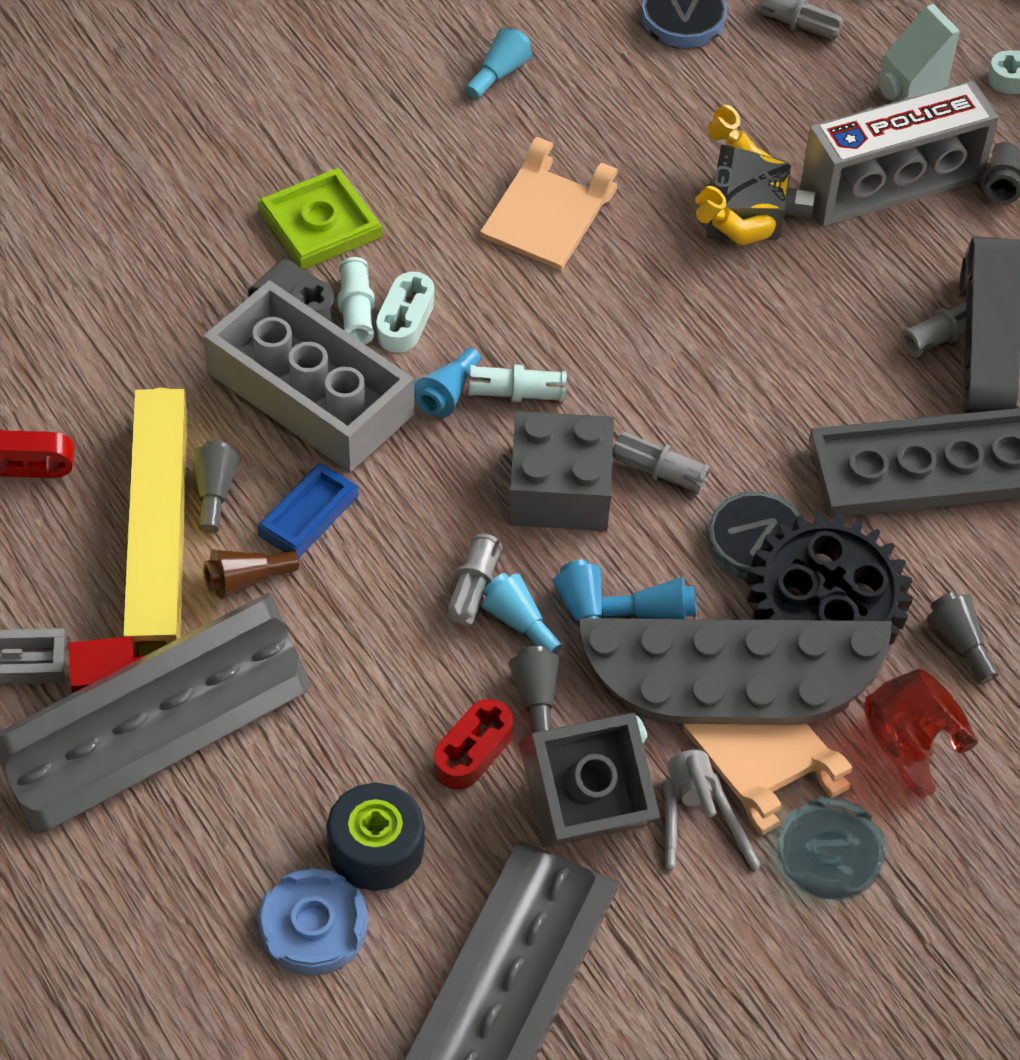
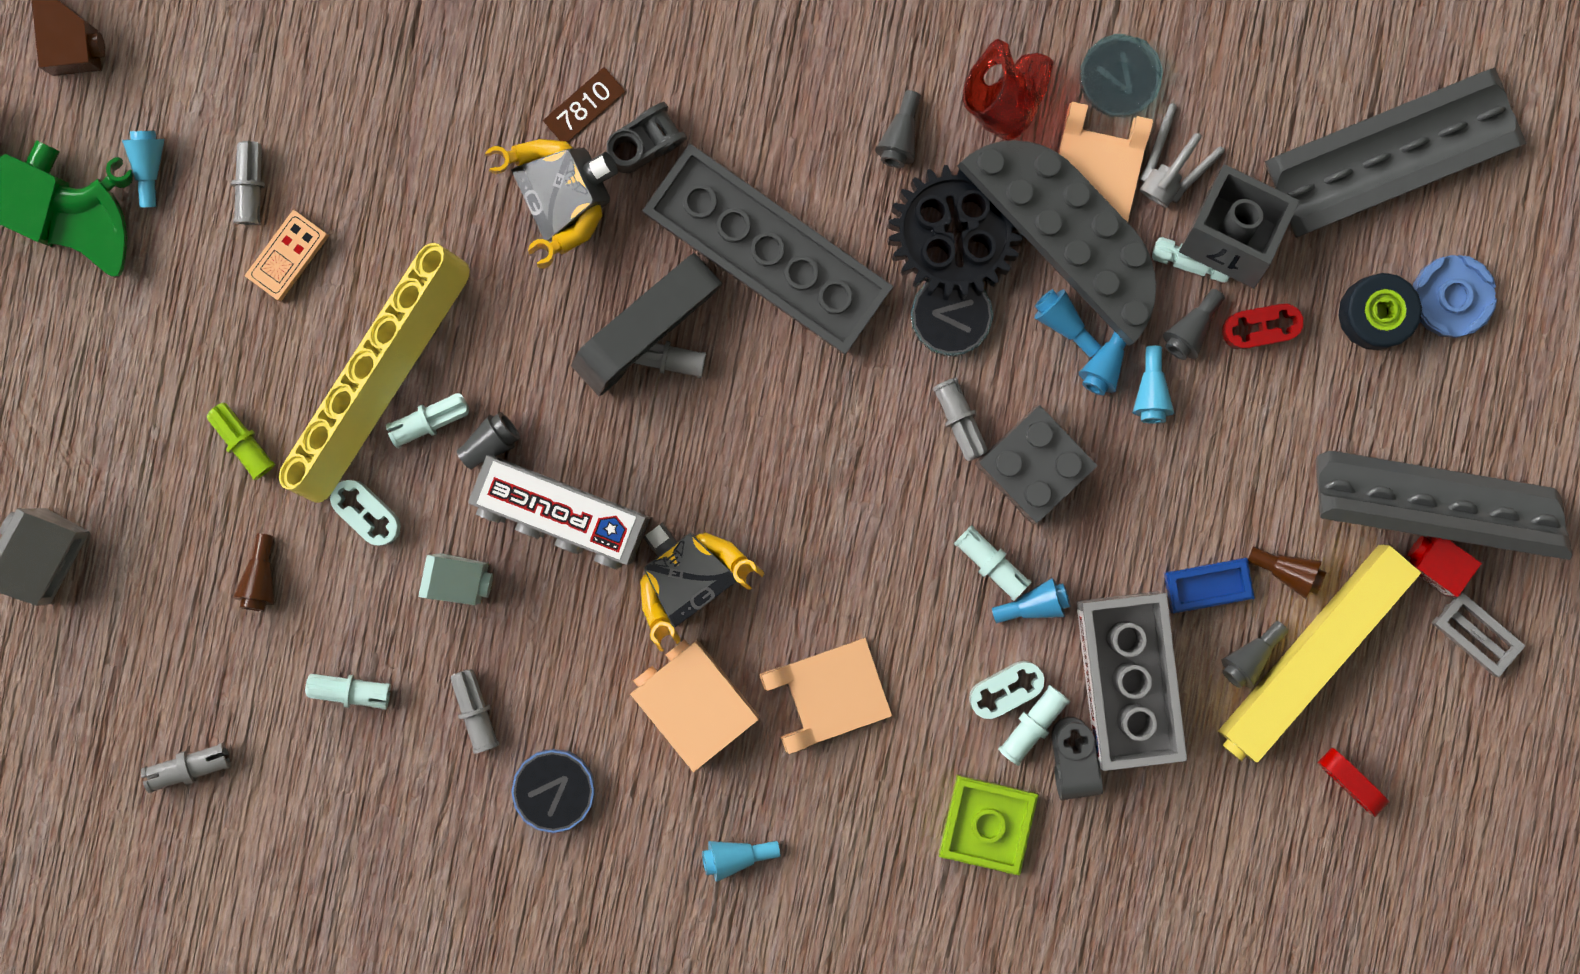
camera: 135 degrees left, 35 degrees up
light grey axle [447,533,503,626] -> none
none -> light nougat brick [630,639,759,772]

